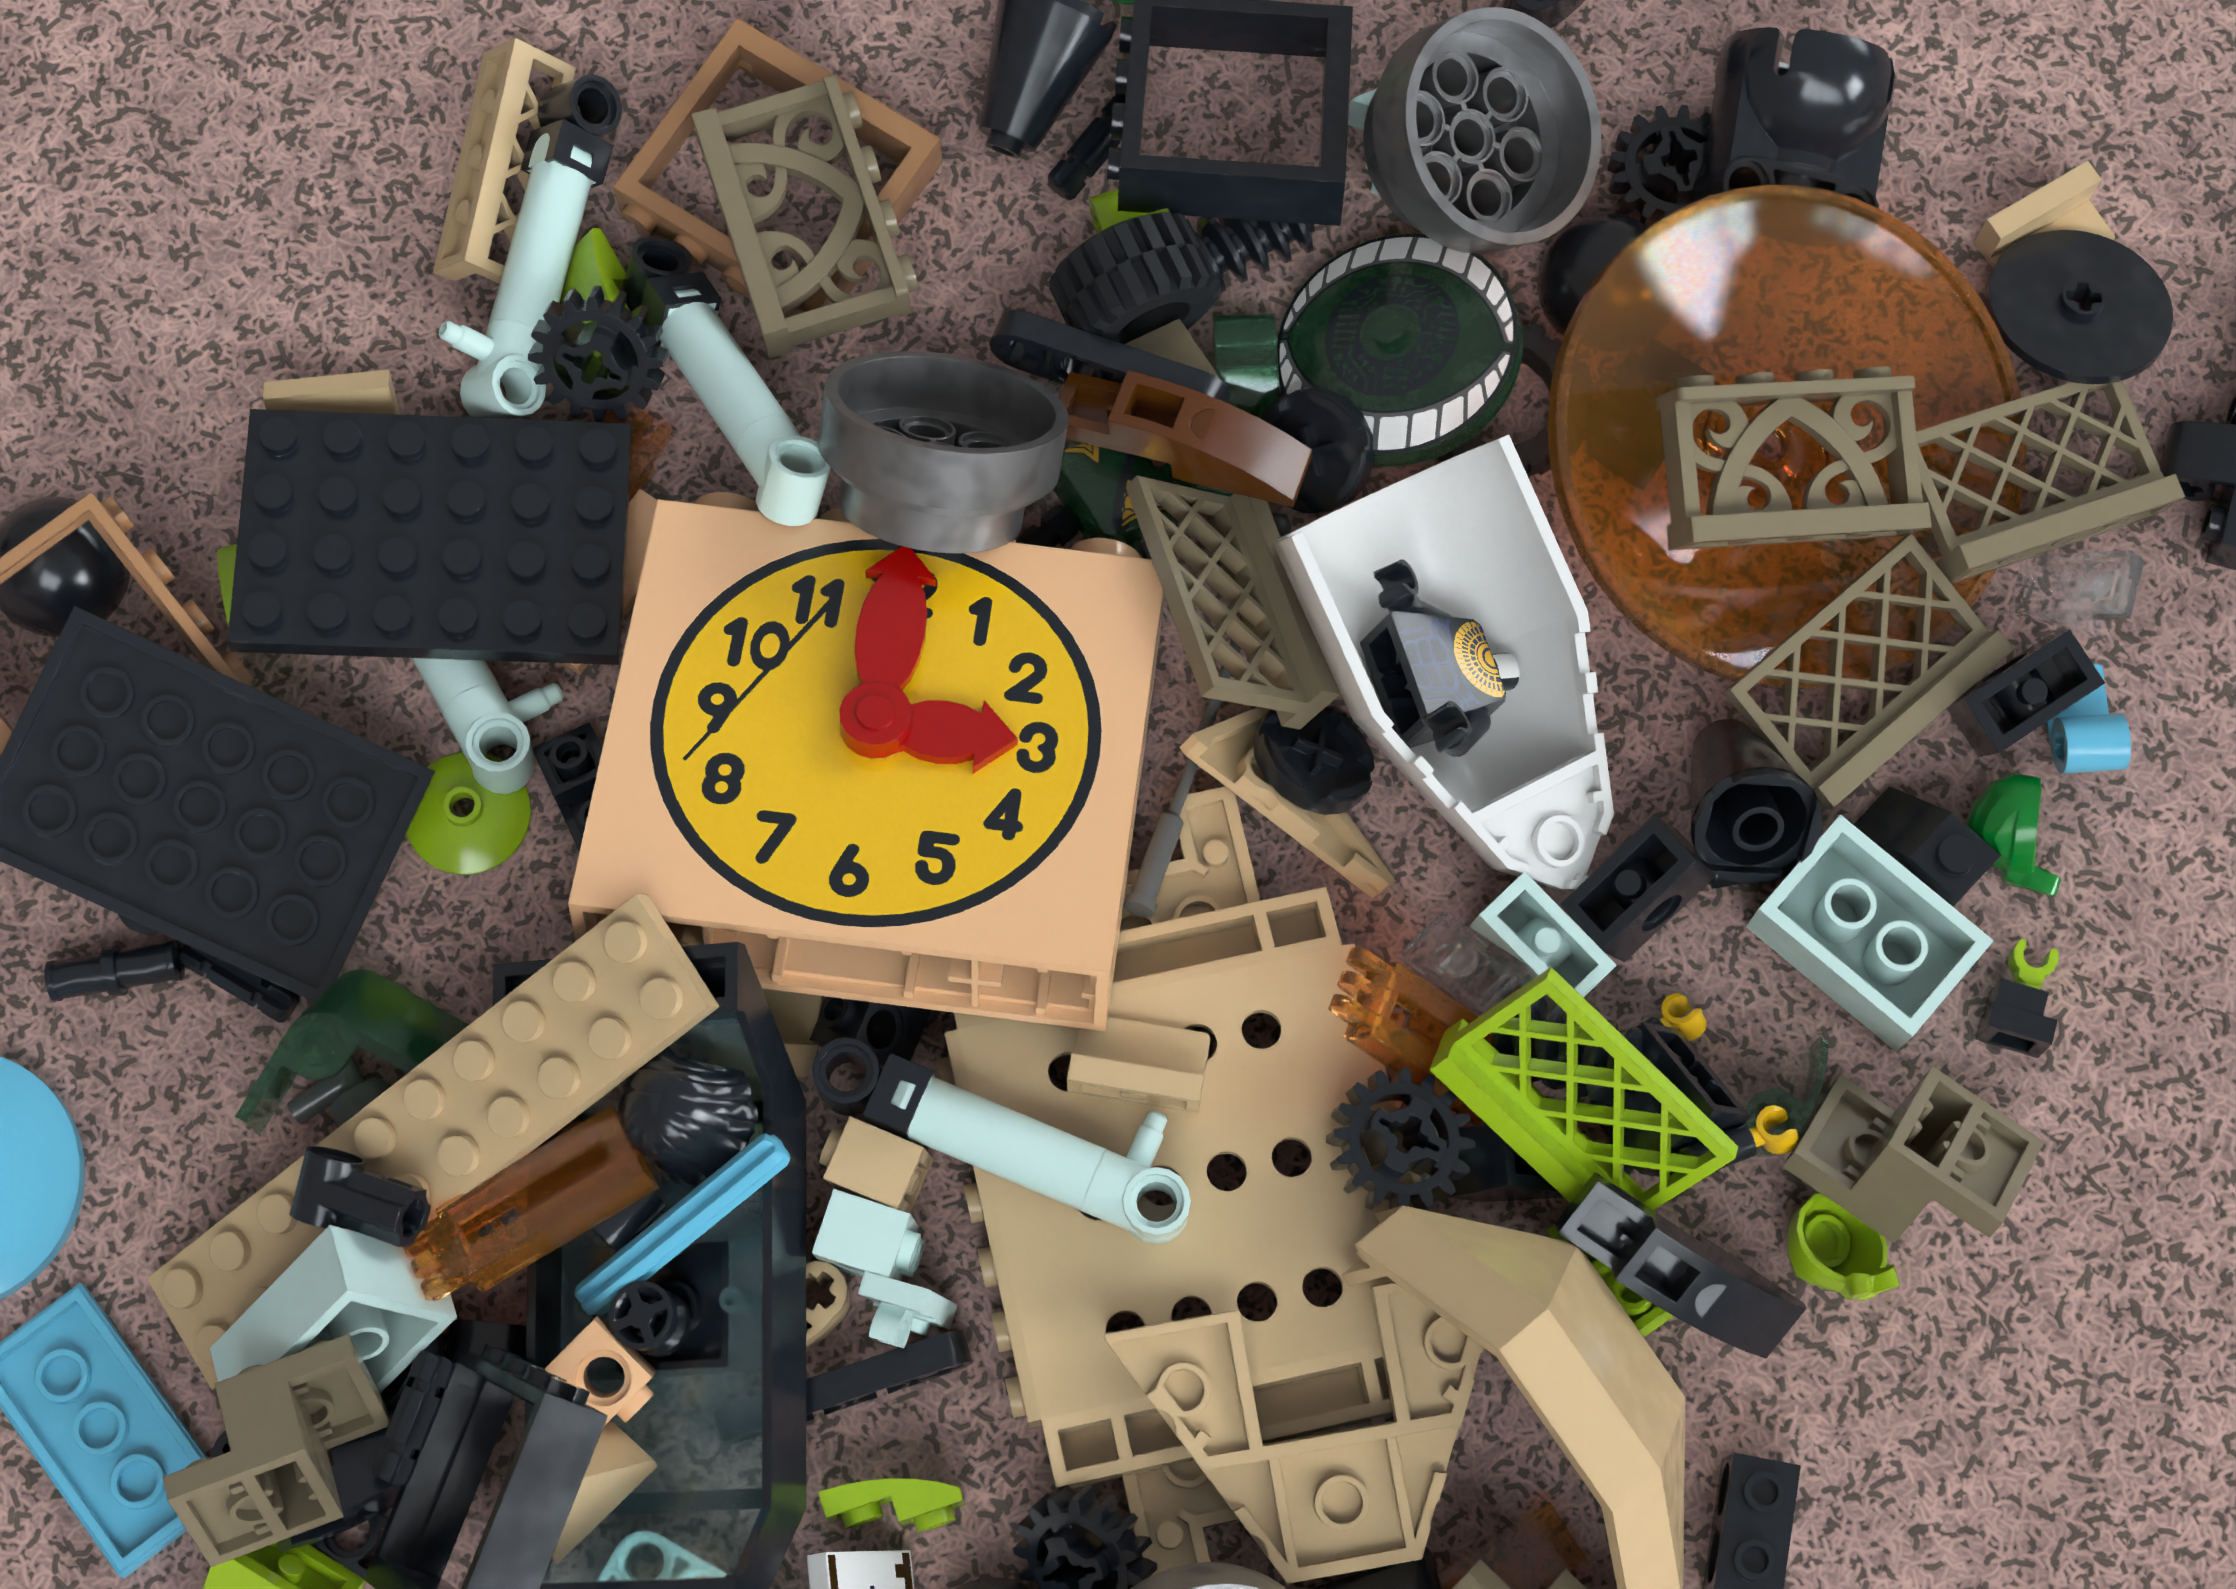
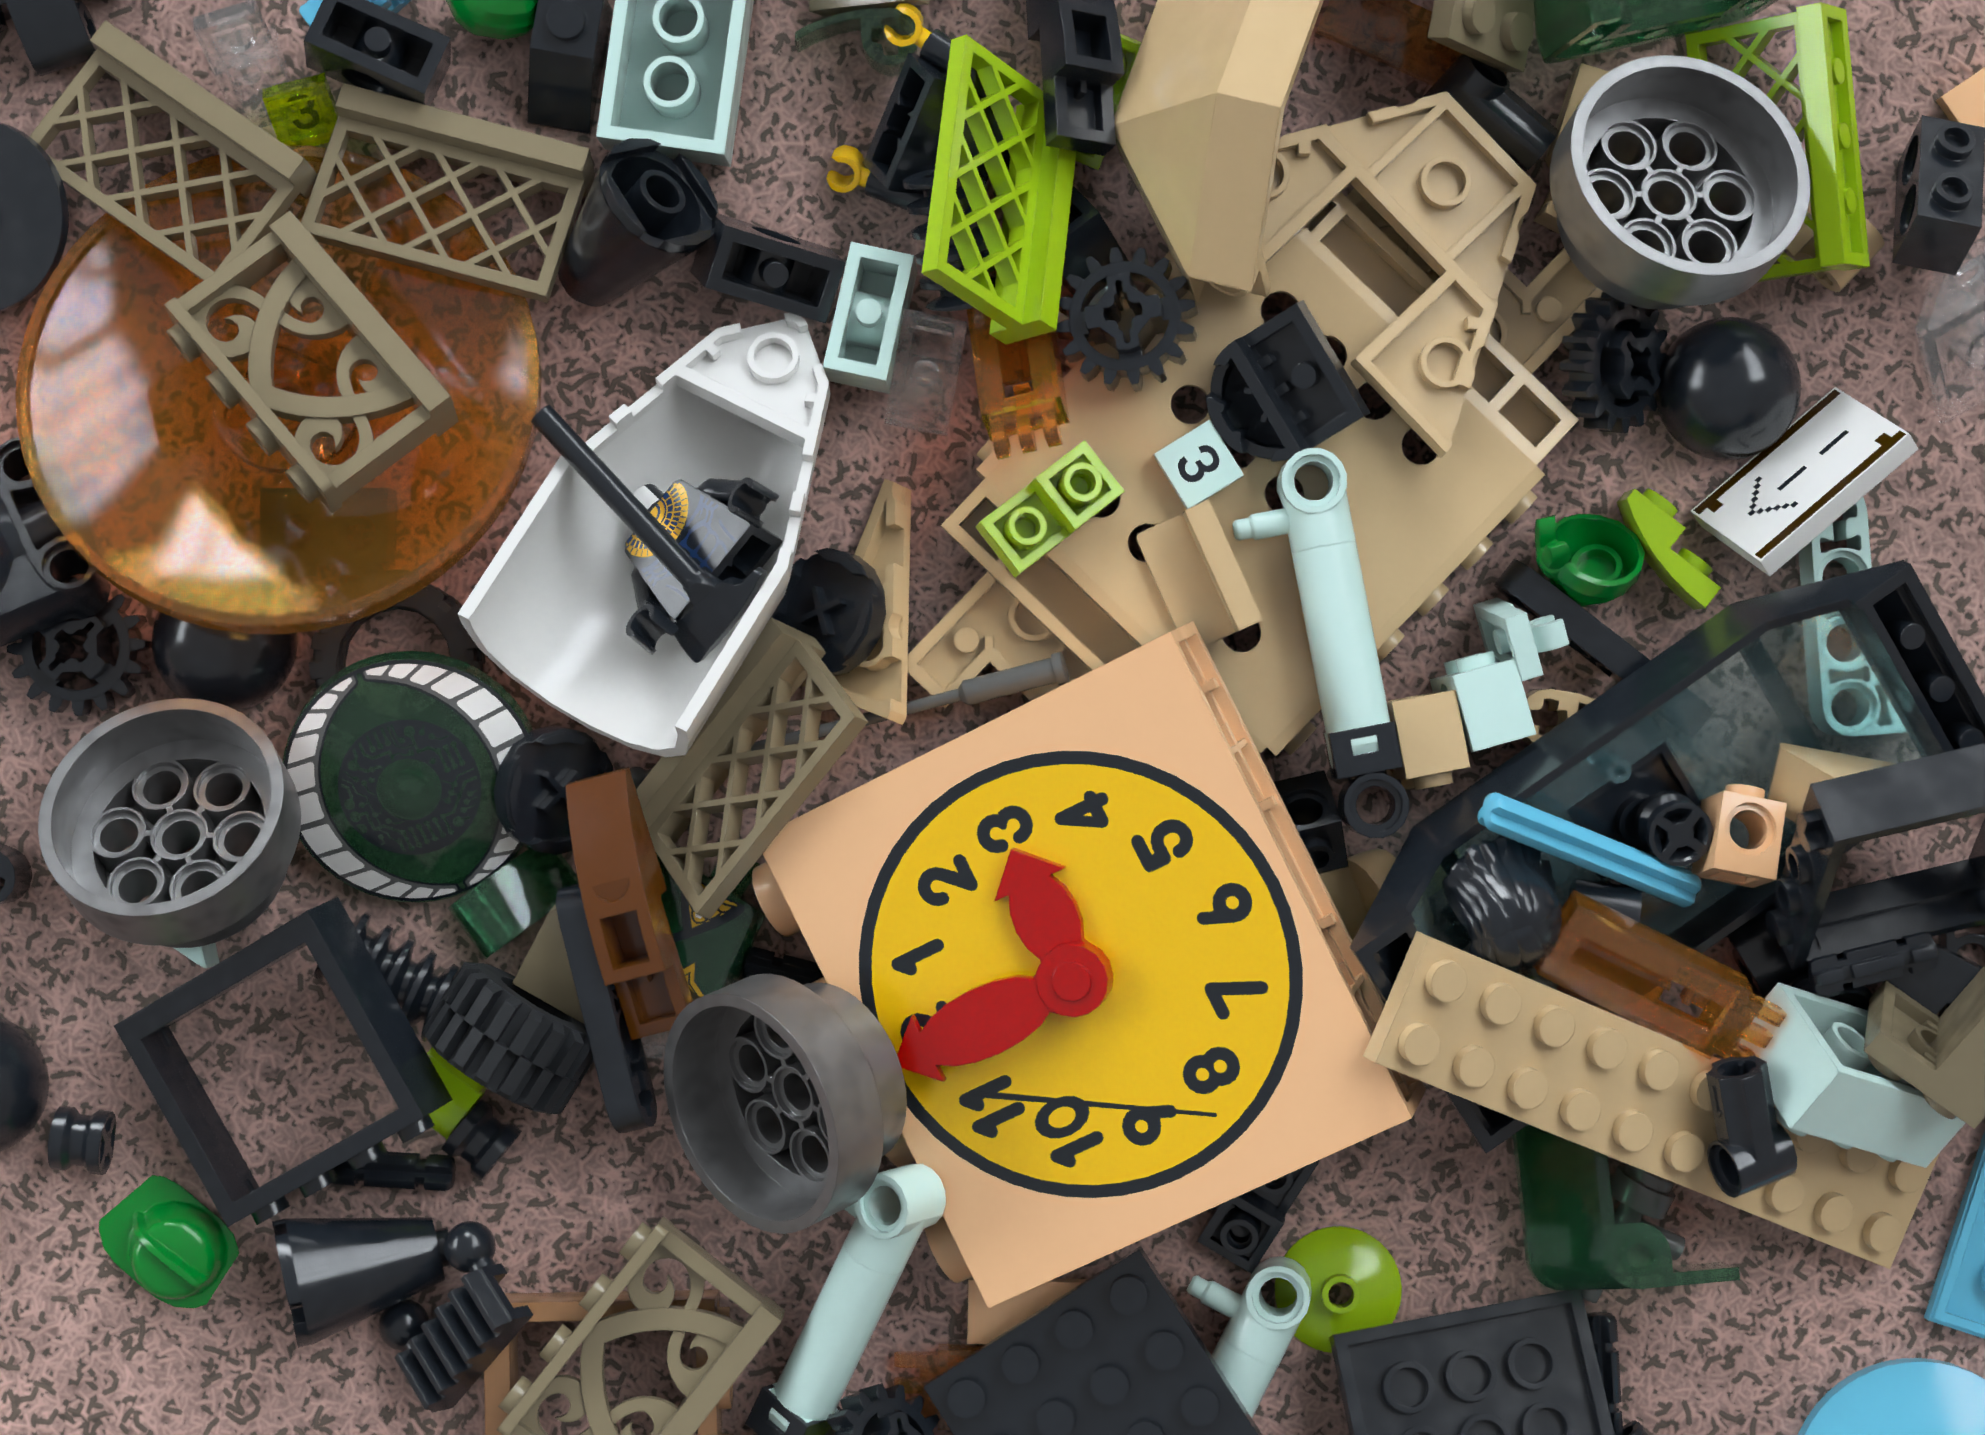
camera: 120 degrees left, 15 degrees up
none -> clear neon green tile [262,73,339,151]
none -> black gear [378,1221,533,1413]
none -> black wheel [441,1099,522,1181]
none -> black piece [531,405,768,663]
none -> lime slope [975,440,1125,578]
none -> light aqua tile [1153,420,1244,509]
none -> black slope [1206,300,1371,462]
none -> green piece [1535,514,1645,608]

